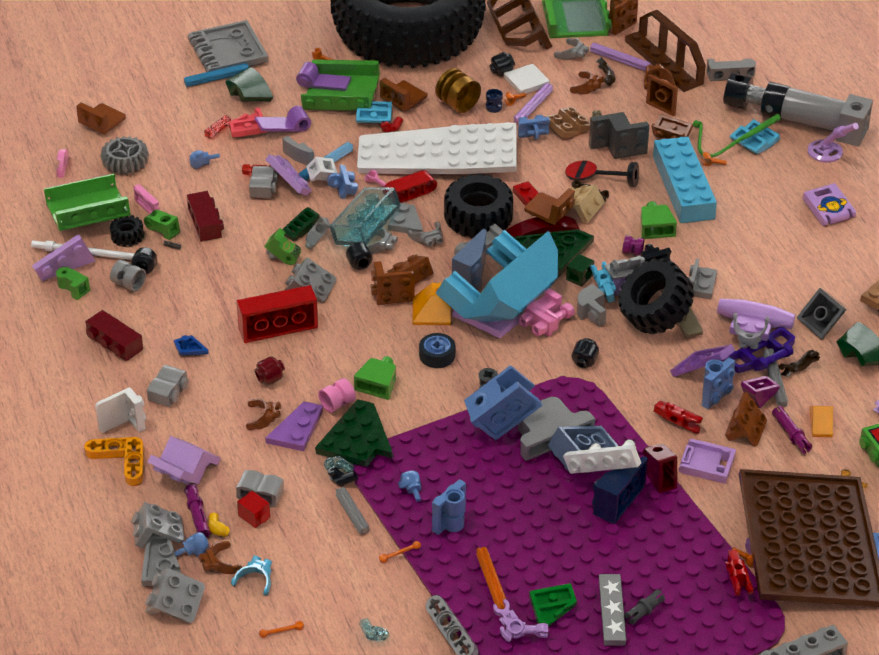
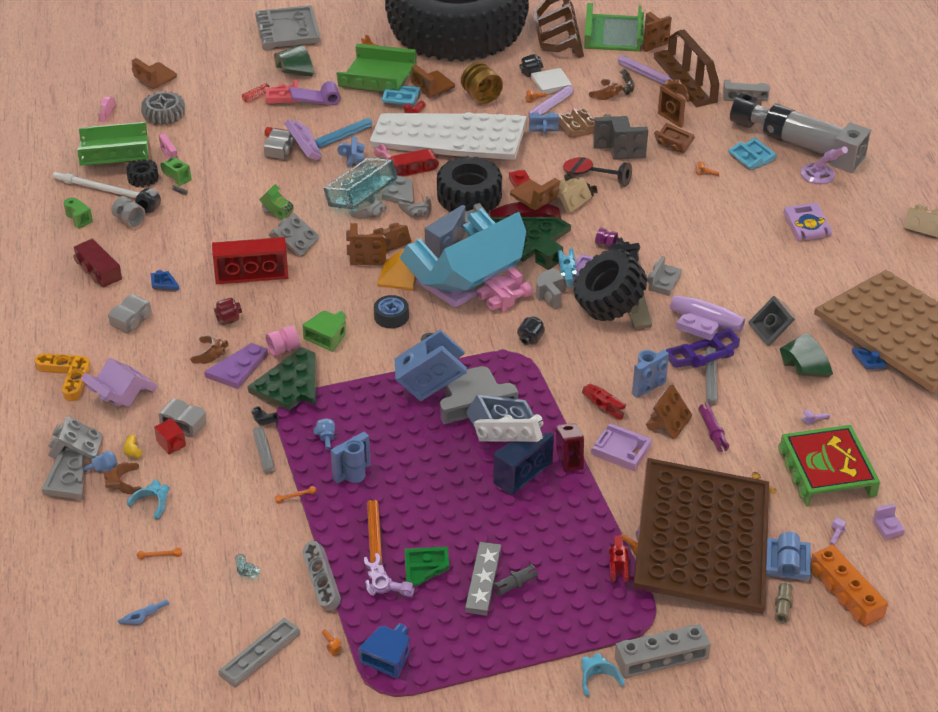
camera: 10 degrees right, 0 degrees up
lavender wing [32,234,95,281] -> none
white bracket [95,387,146,433] -> none
light grey bracket [145,568,205,623] -> none
dark azure axle [184,63,249,87] -> none
magenta pin [184,484,211,538] -> none
dark red brick [187,191,224,242] -> none
medium blue piece [189,150,220,169] -> none
light grey slope [282,136,314,165] -> none
dark green slope [282,207,320,241] -> none
medium lavender door [296,62,351,91] -> none
light grey helmet [305,217,331,249] -> none
white brick [306,157,337,182] -> none
clear light blue arm [324,456,355,473] -> none
black head [346,242,373,270] -> none
dark blue wheel [486,89,503,113] -> none
light grey helmet [554,38,589,60] -> none
light grey hinge [604,256,645,279] -> none
bright green torso [641,201,677,239] -> none
medium azure brick [653,137,717,223] -> none
medium lavender wing [670,344,735,377] -> none
bright green piece [693,114,781,157] -> none
light grey helmet [733,313,769,349] -> none
magenta slope [741,376,780,408] -> none
dark brown arm [779,350,820,377] -> none
light orange slope [809,406,833,437] -> none

